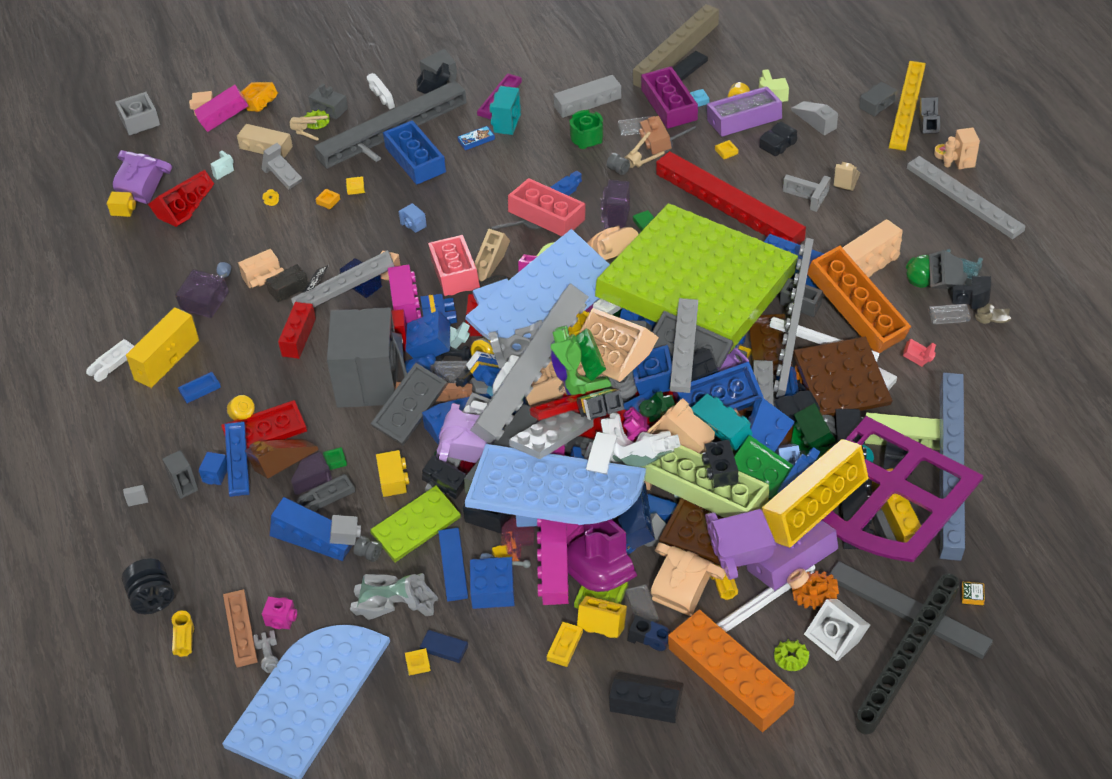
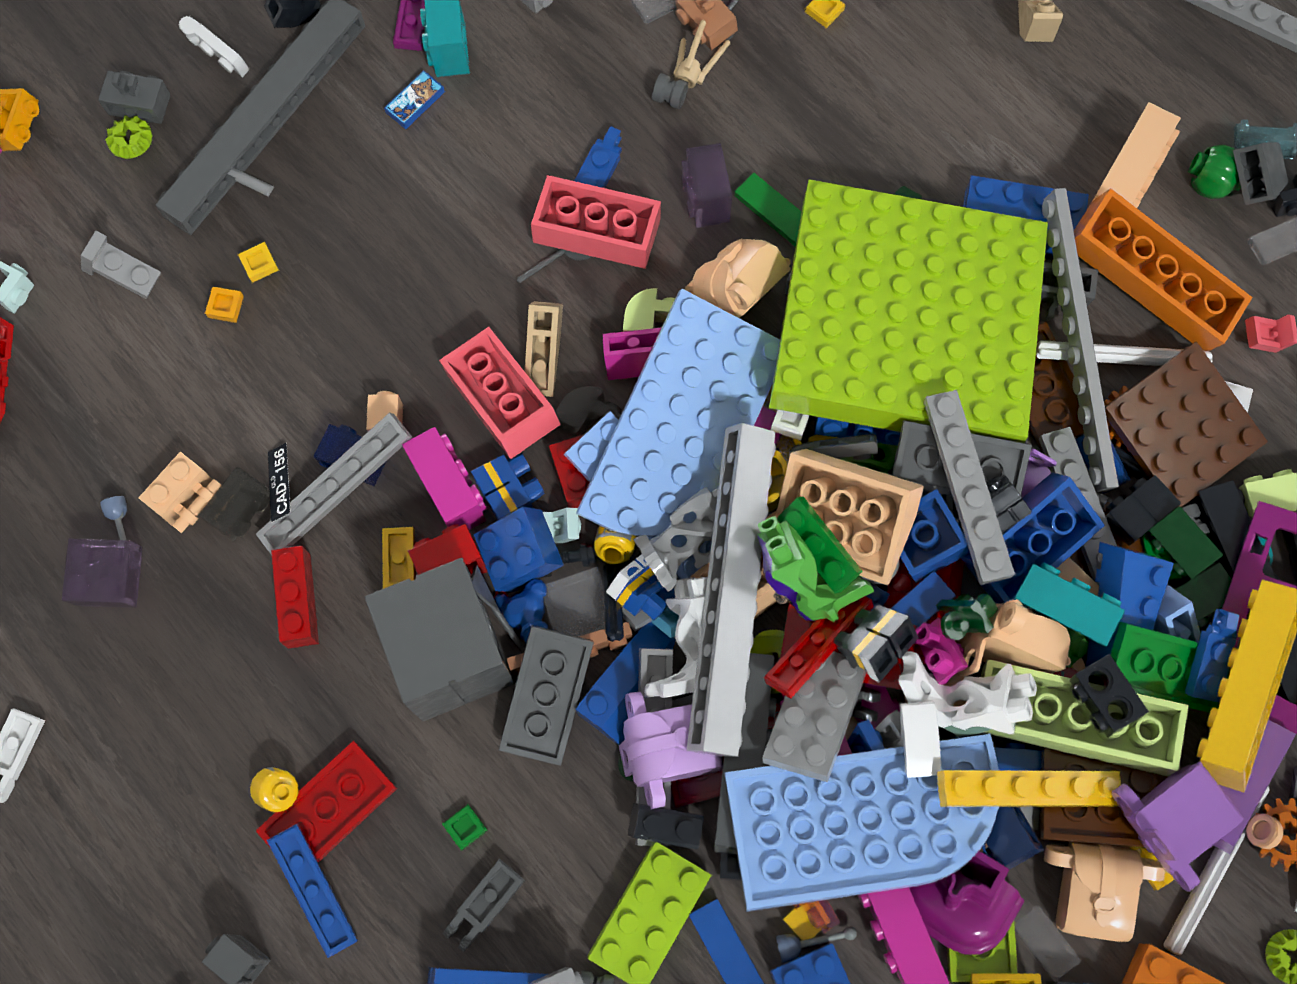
camera: 20 degrees left, 25 degrees up
yellow brick [126,307,199,388] -> none
blue tile [178,372,221,403] -> none
blue brick [199,452,227,485] -> none
tan brick [237,124,293,158] -> none
reddish brown slope [245,439,319,479] -> none
yellow plate [262,189,279,206] -> none
tan plant [290,116,328,141] -> none
clear purple slope [291,452,332,496] -> none
yellow brick [376,450,409,497] -> none
blue brick [383,120,446,185] -> none
medium blue brick [399,203,427,233] -> none
green brick [569,110,603,149] -> none
red brick [656,151,806,244] -> none
light grey bracket [783,174,831,212] -> none
none -> yellow plate [937,770,1121,807]

